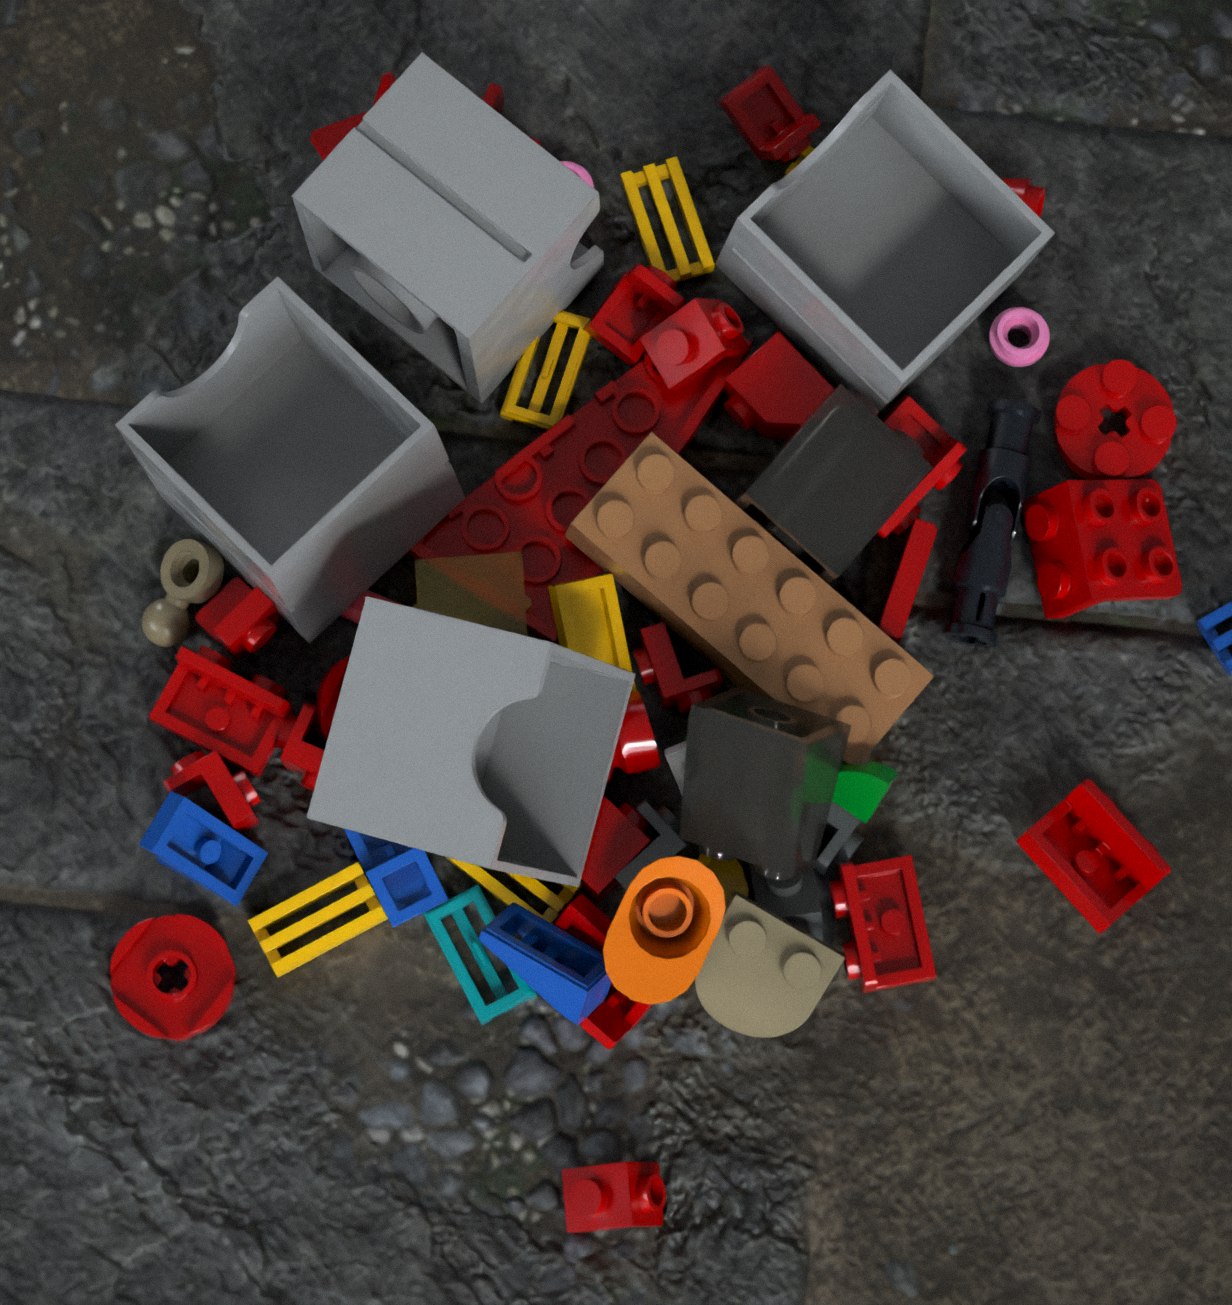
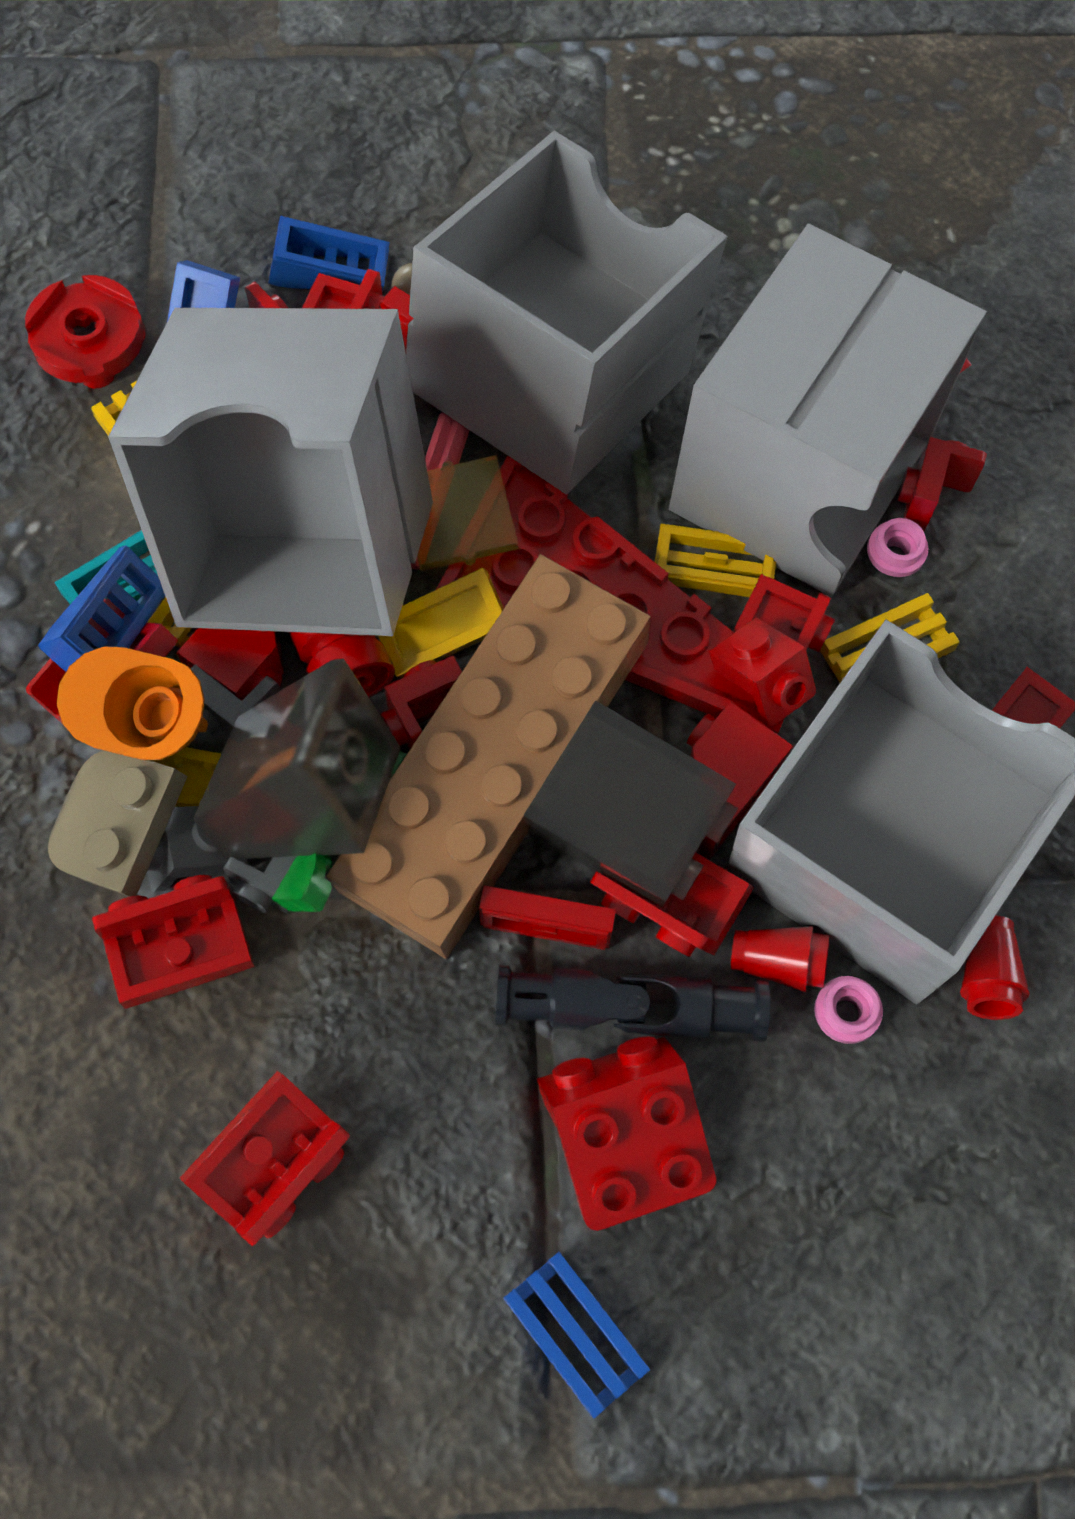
camera: 80 degrees right, 10 degrees down
red plate [1052,359,1177,480] -> none
none -> blue slope [268,216,390,292]
none -> red cone [731,926,830,992]

